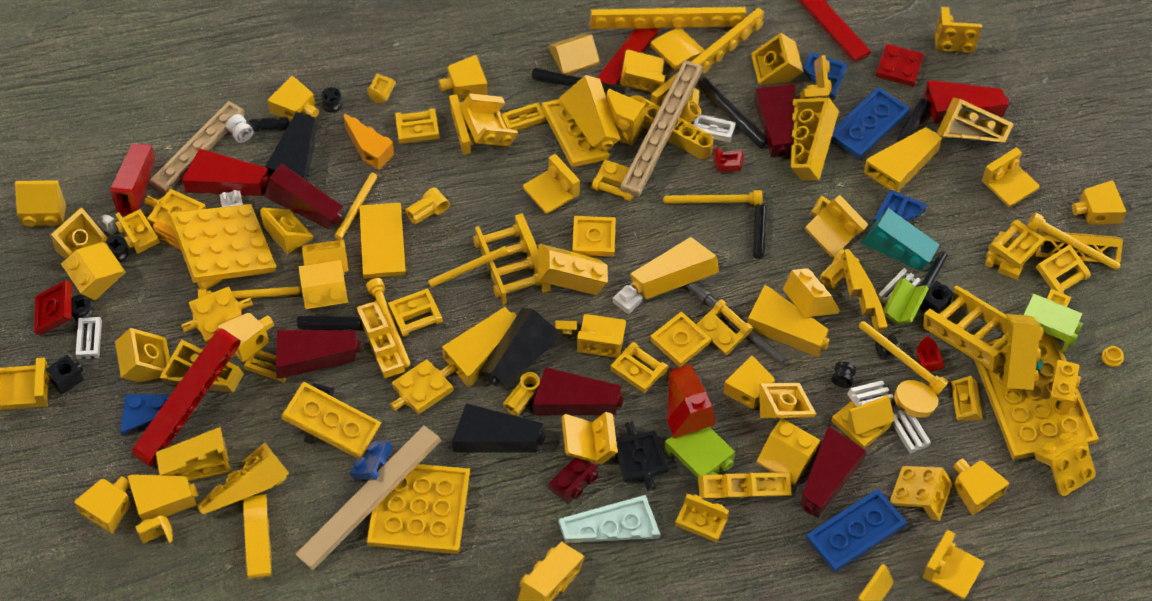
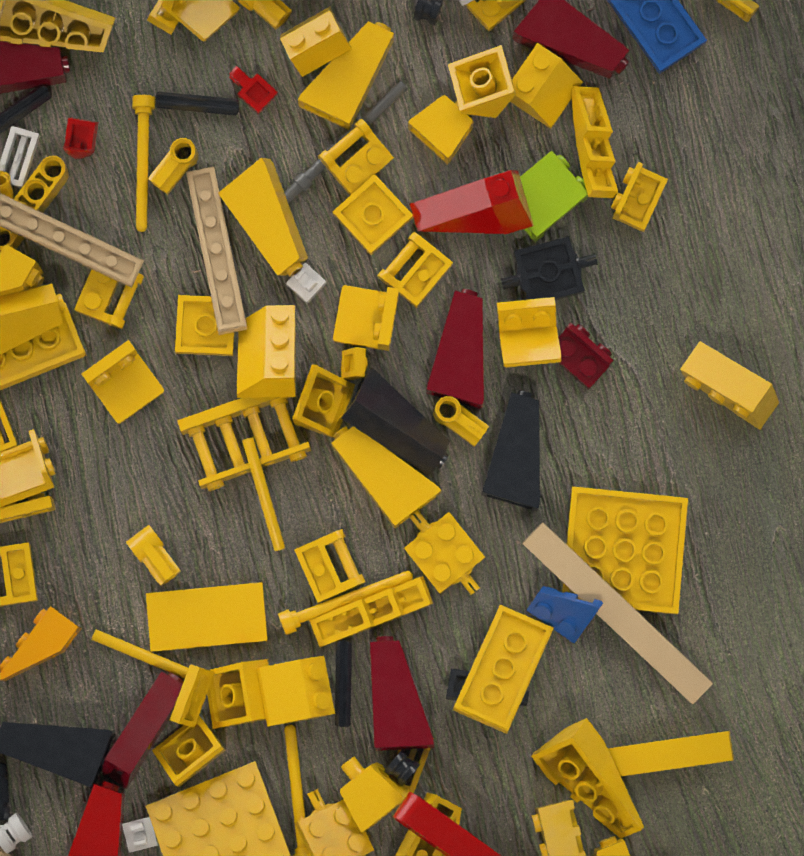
camera: 90 degrees left, 25 degrees up
light aqua wing [559,495,660,543] -> none
none -> yellow piece [148,138,199,195]
none -> yellow tile [170,664,215,728]
none -> tan tile [186,167,247,335]
none -> red plate [229,66,278,115]
none -> yellow slope [292,364,355,438]
none -> black wheel [384,749,420,787]

